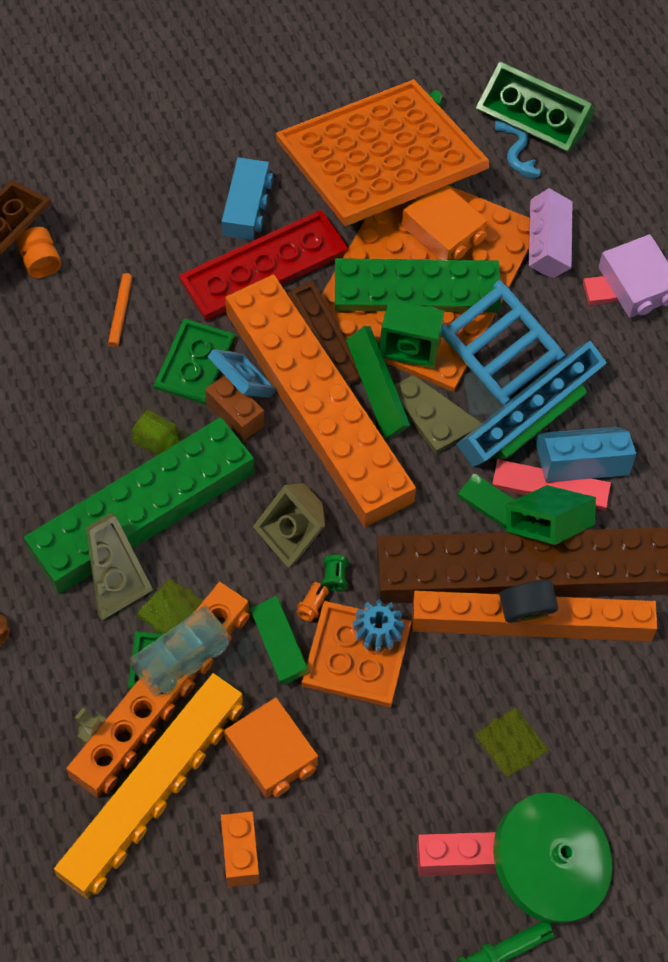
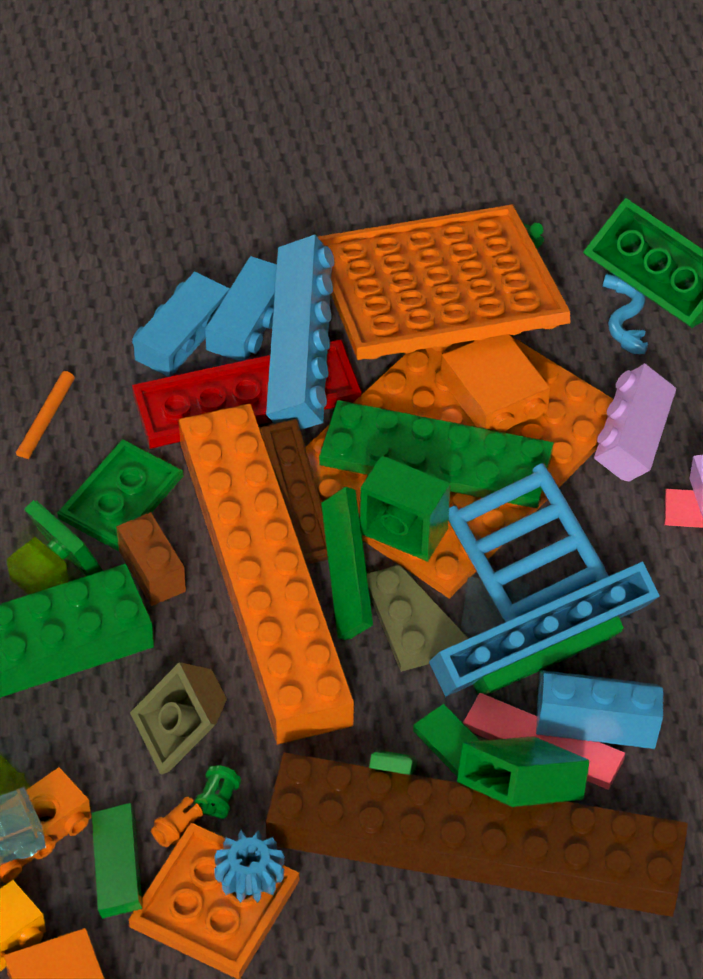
camera: 15 degrees right, 10 degrees down
dark azure tile [208,349,277,398] -> none
orange brick [412,591,657,642] -> none
black wheel [499,580,558,623] -> none
none -> green plate [24,500,103,576]
none -> dark azure brick [132,271,230,377]
none -> dark azure brick [266,235,335,430]
none -> green tile [369,750,418,775]

